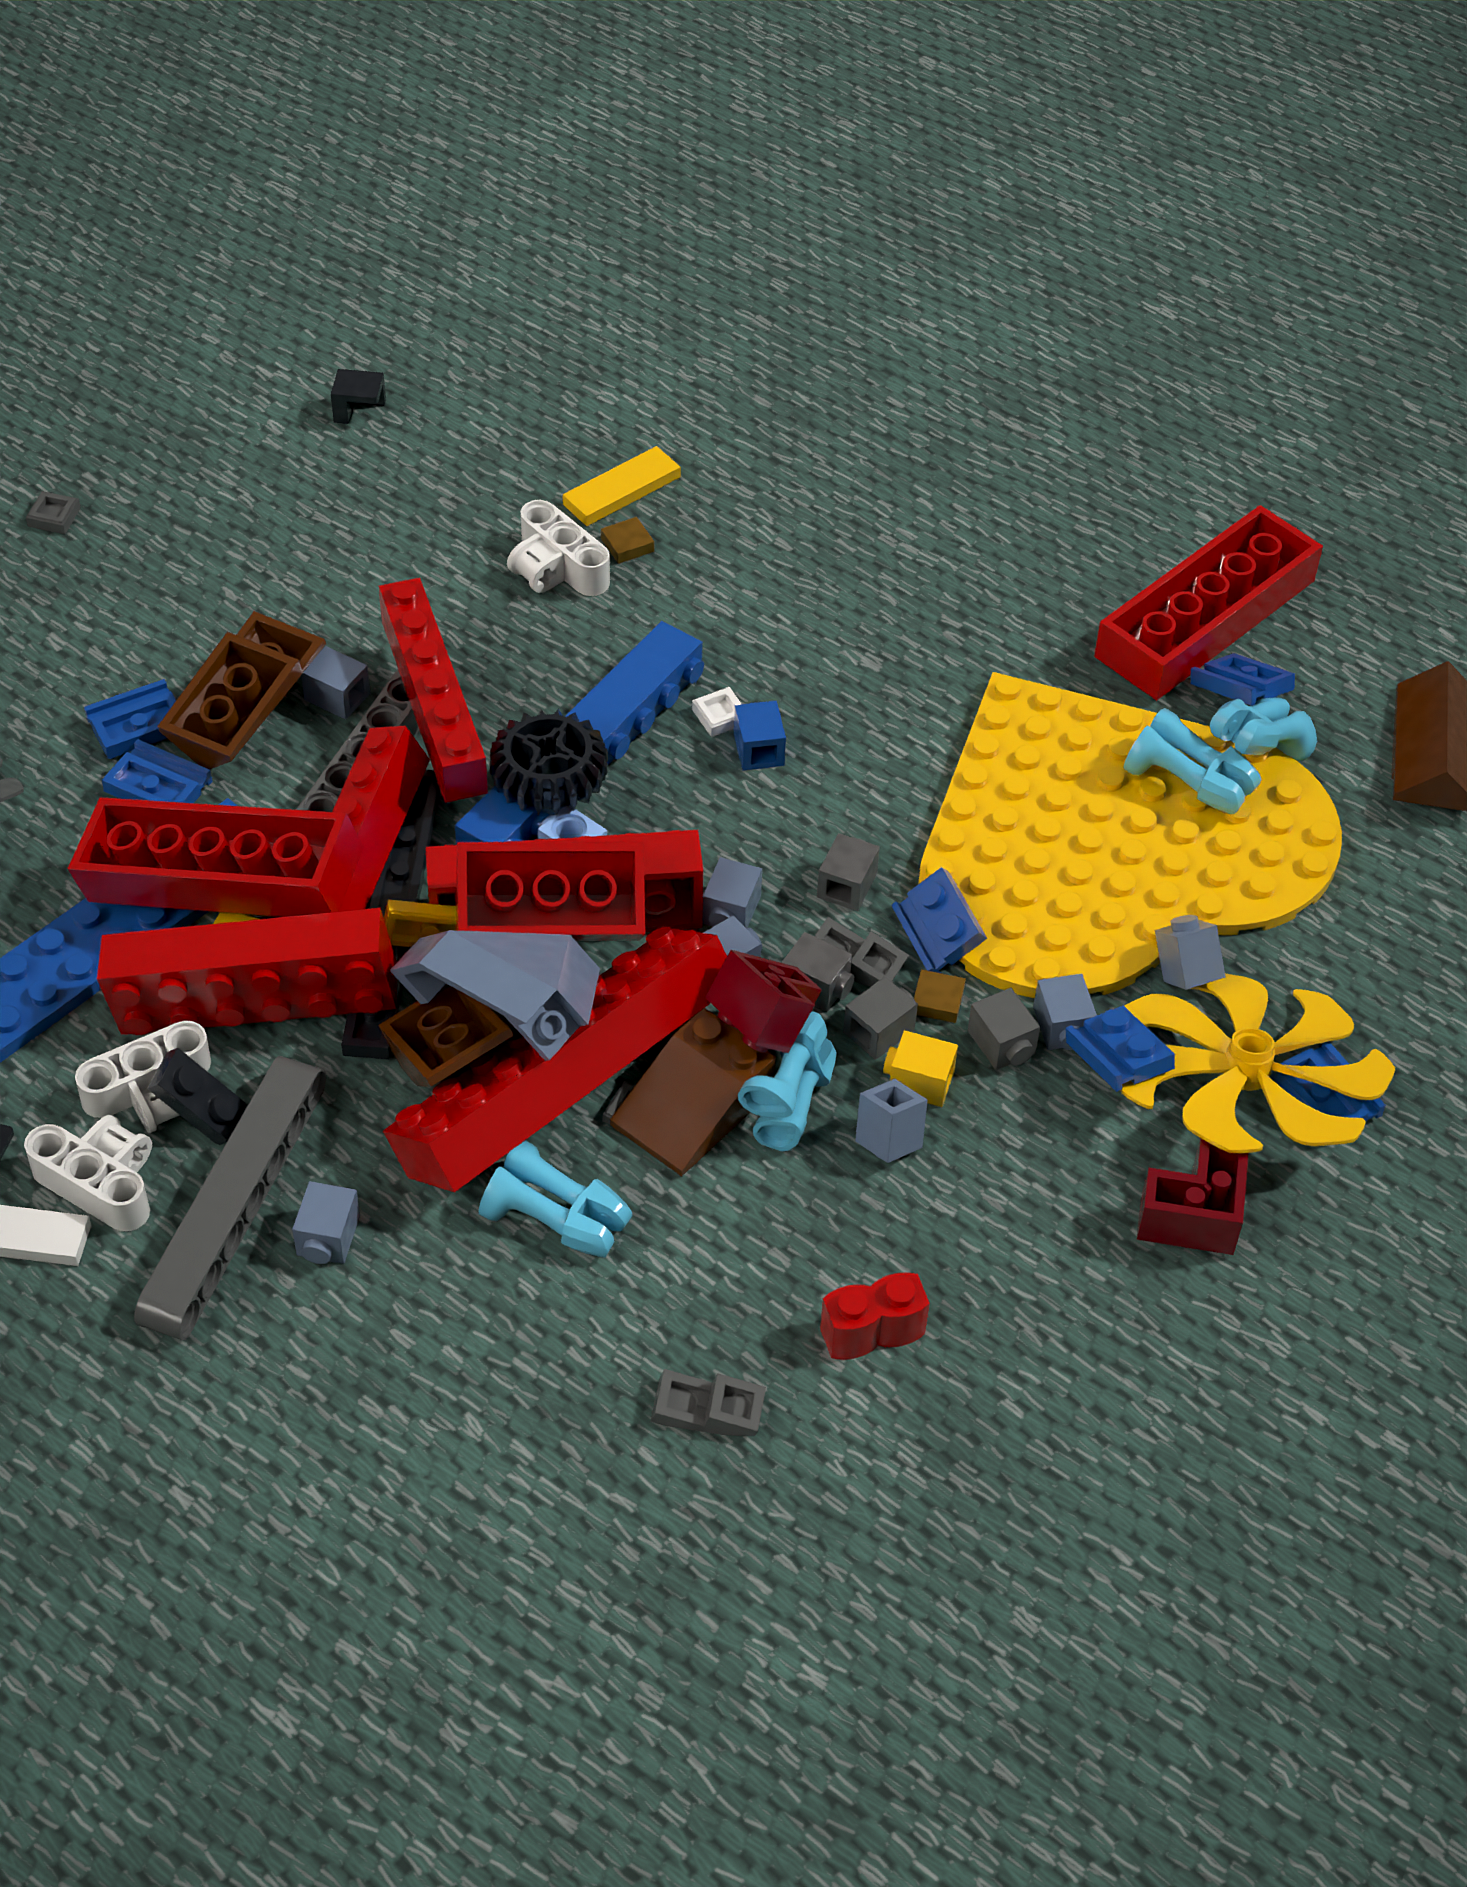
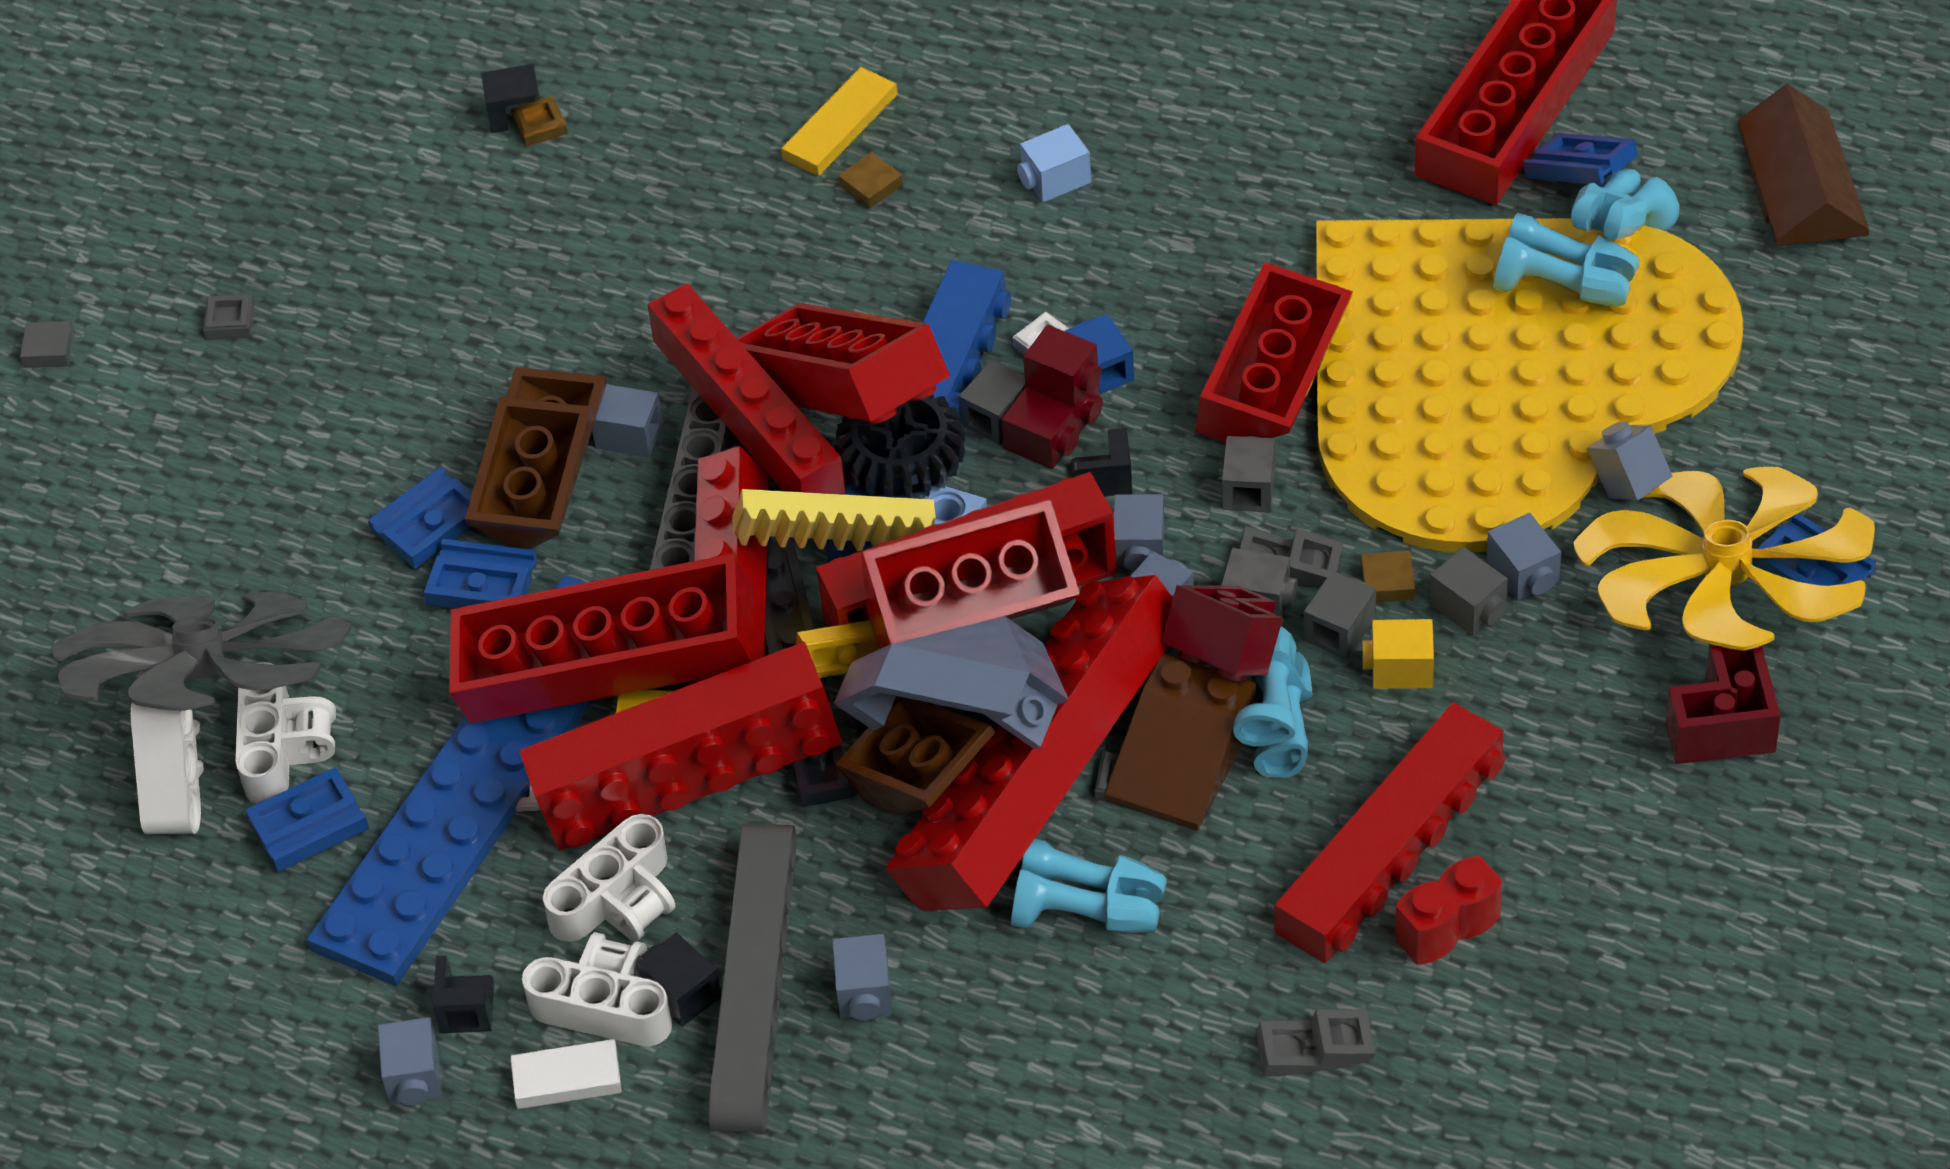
camera: 10 degrees left, 0 degrees up
black plate [147,1048,248,1145] -> none
white piece [507,500,610,596] -> none
sand blue brick [855,1079,928,1163] -> none
blue plate [891,867,987,973] -> none
blue plate [1066,1006,1175,1092] -> none
none -> pearl gold tile [511,95,568,147]
none -> black brick [637,932,722,1027]
none -> light yellow gear [732,489,936,551]
none -> red brick [737,303,950,424]
none -> dark grey brick [959,360,1025,445]
none -> dark red brick [1001,324,1103,469]
none -> light blue brick [1017,124,1091,202]
none -> black panel [1071,428,1133,497]
none -> red slope [1195,262,1353,443]
none -> red brick [1274,702,1506,964]

